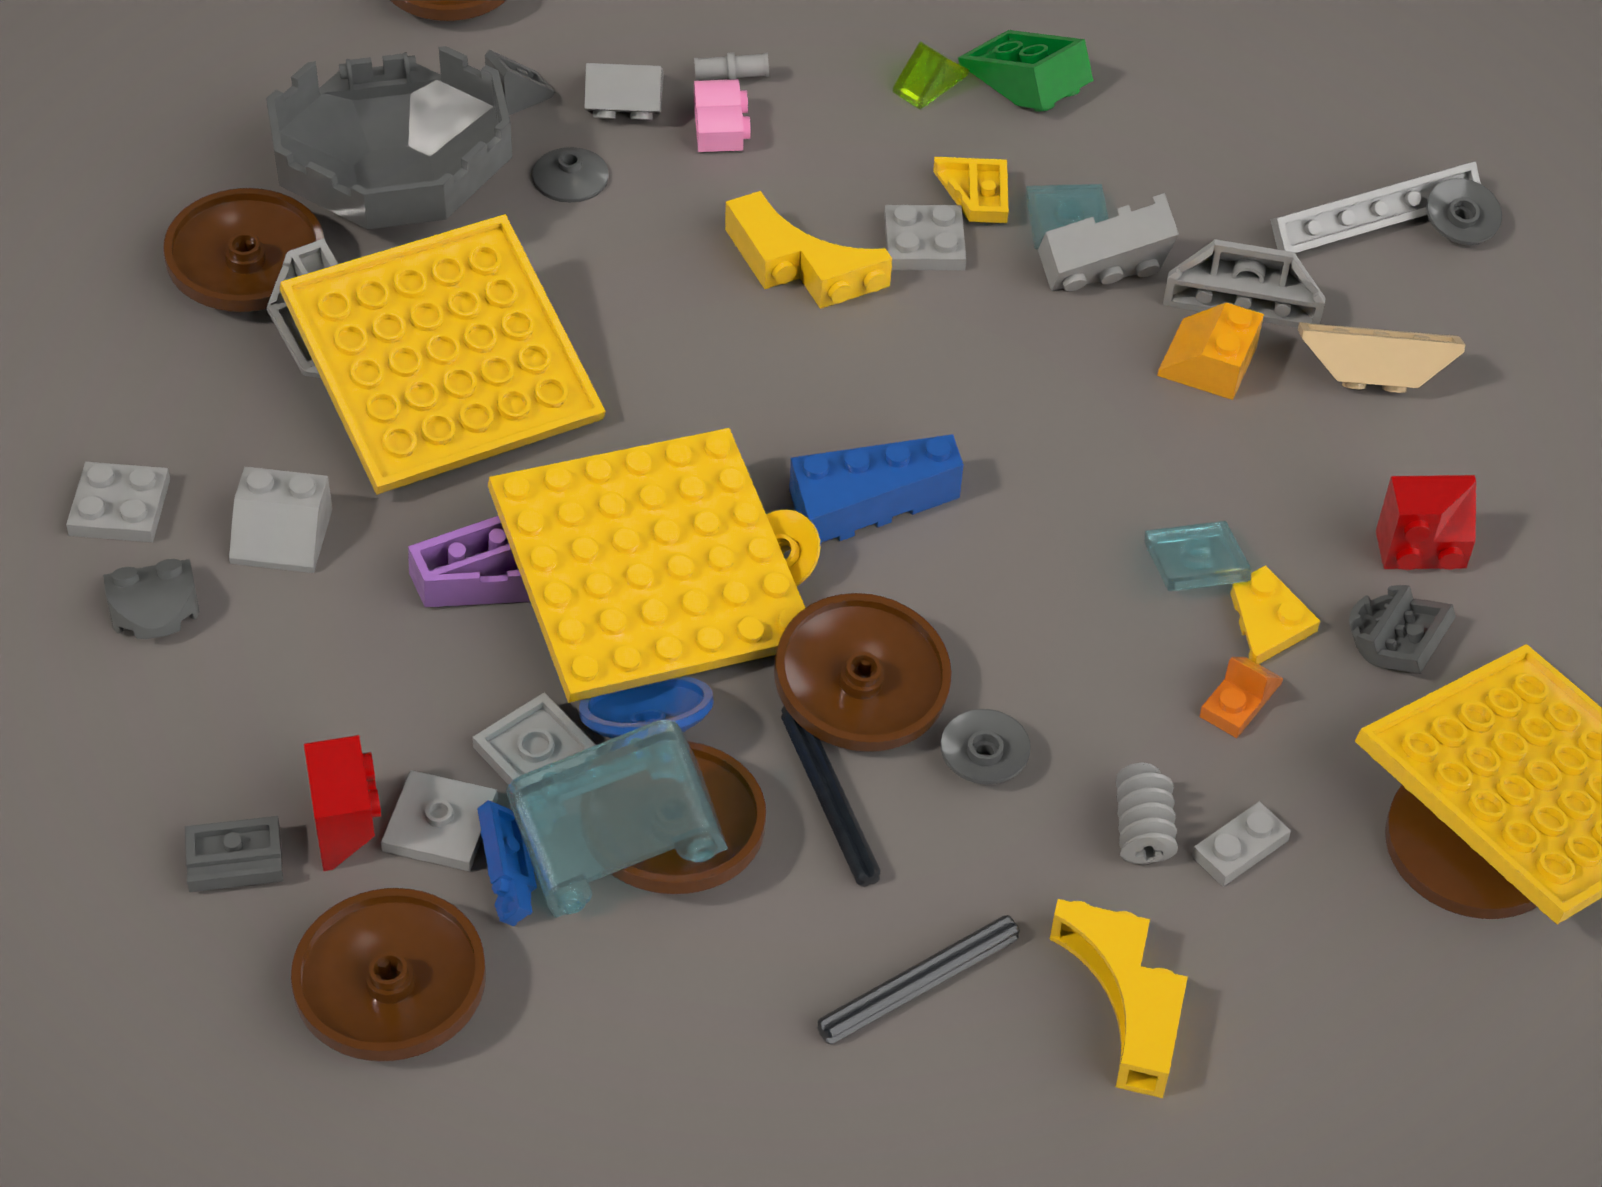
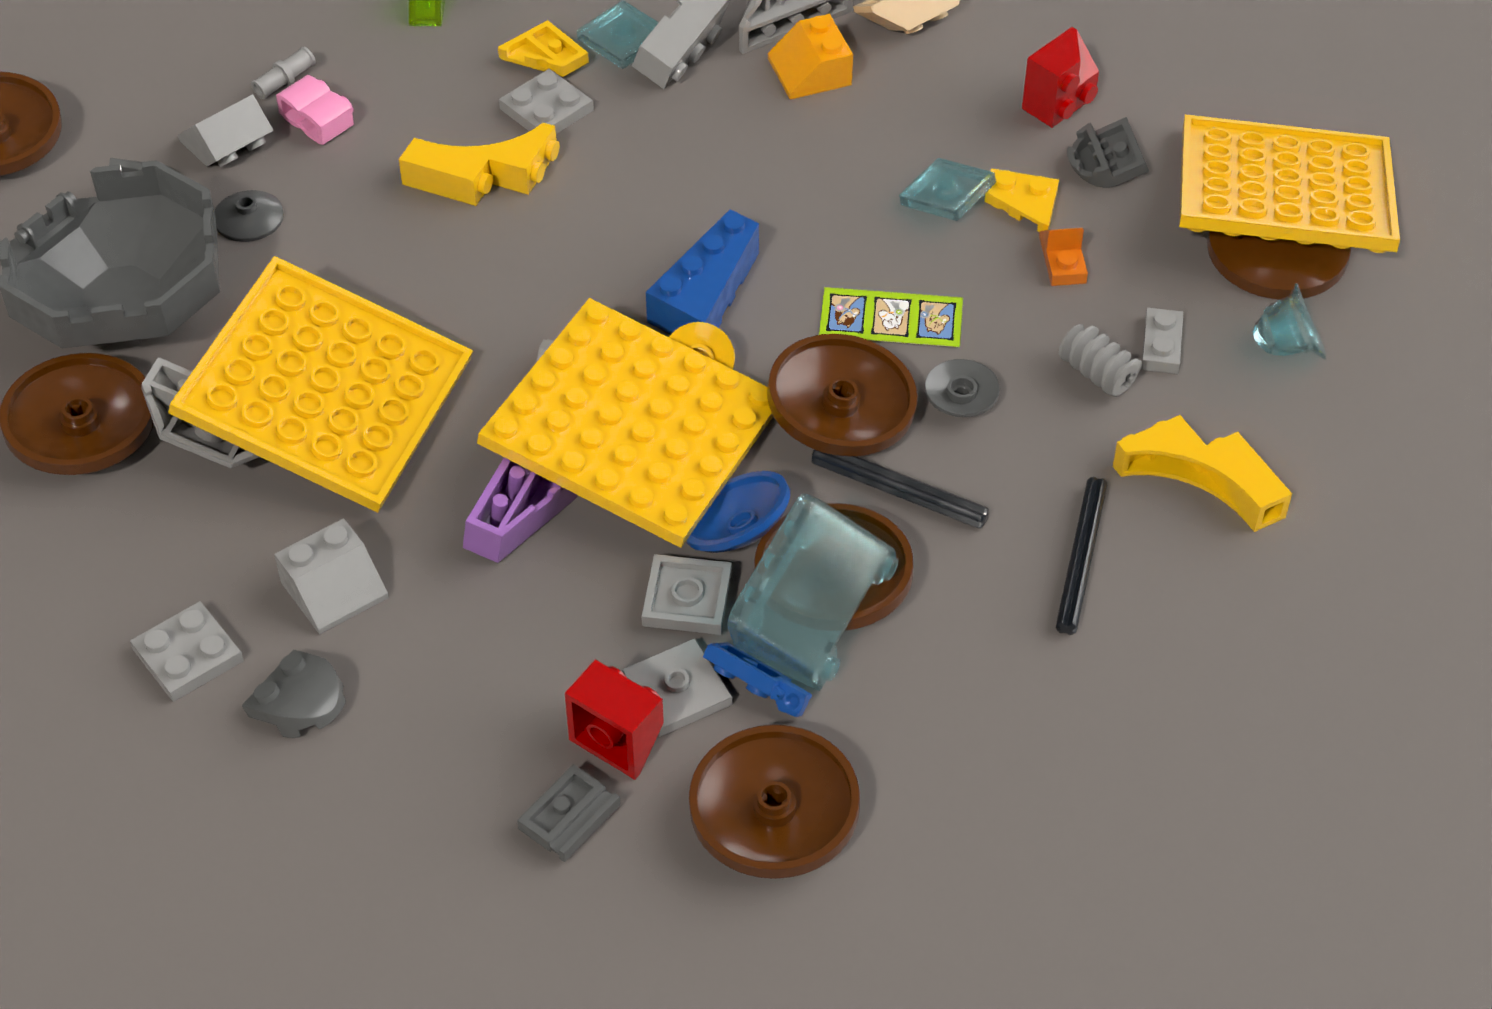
camera: 40 degrees left, 0 degrees up
none -> sticker [819,287,963,347]
none -> clear light blue piece [1253,283,1326,360]

